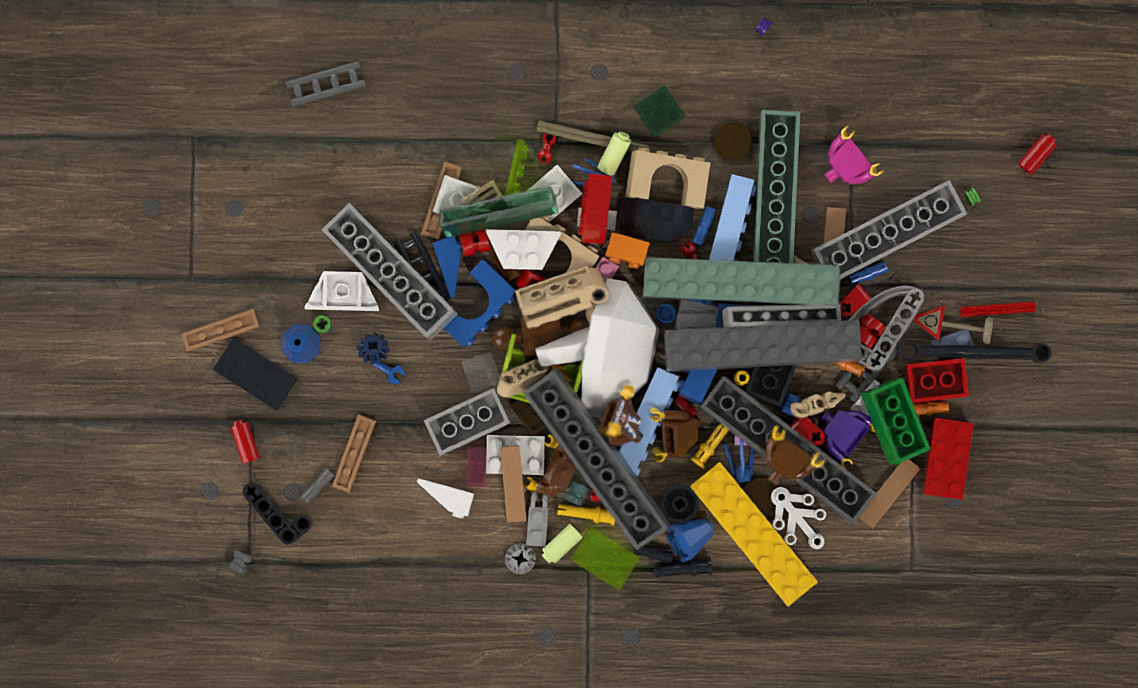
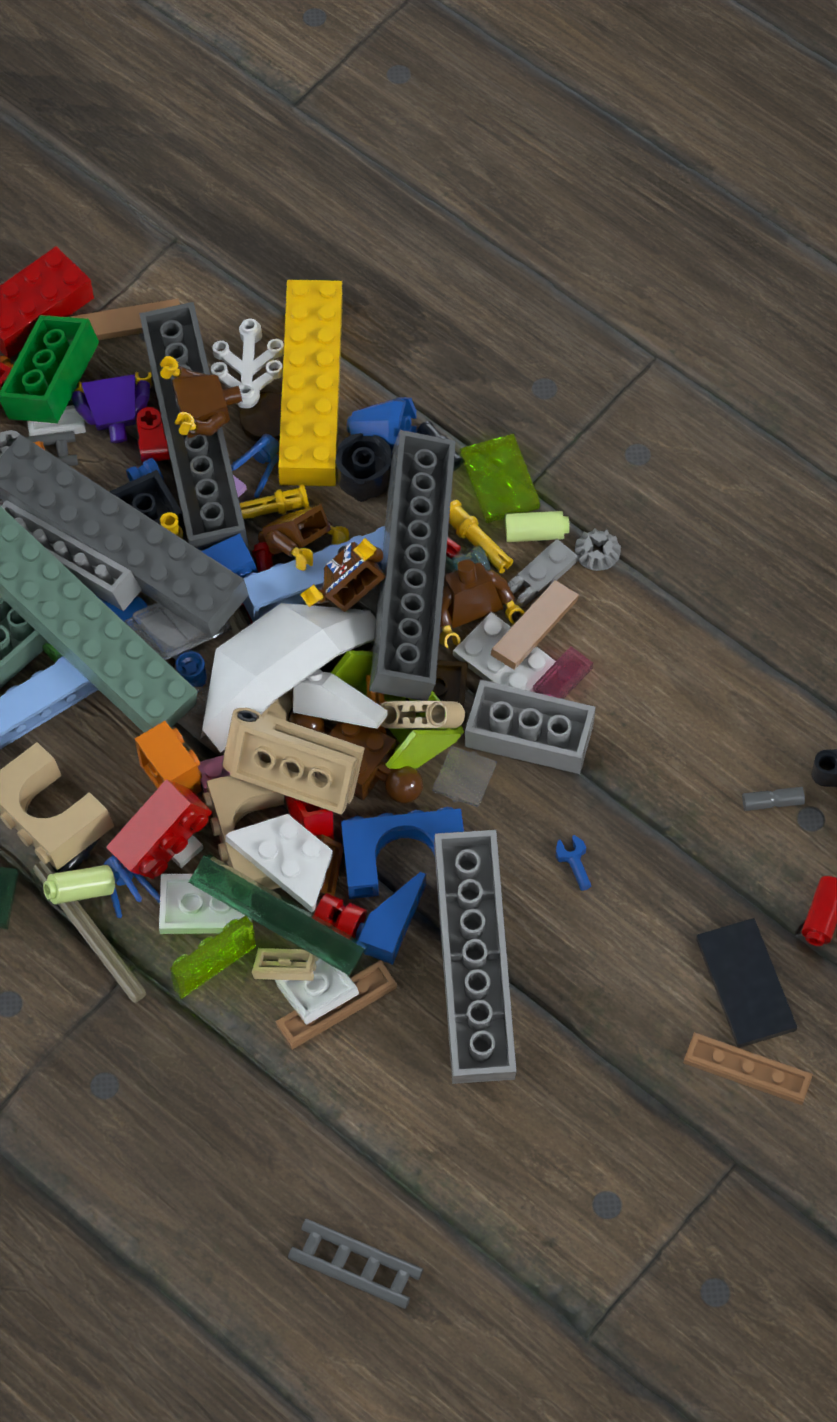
camera: 140 degrees left, 25 degrees down
blue cone [281,324,321,364] -> none
white wing [305,271,379,311] -> none
bright green bush [313,315,331,333] -> none
medium nougat tile [332,414,376,493] -> none
dark blue gear [357,332,390,366] -> none
black bar [393,230,451,301] -> none
white slope [417,478,474,519] -> none
red arm [537,133,556,164] -> none
black wedge [616,197,695,243] -> none
black pin [654,558,712,578] -> none
red arm [681,241,700,260] -> none
blue piece [692,206,716,246] -> none
tan animal [790,391,846,418] -> none

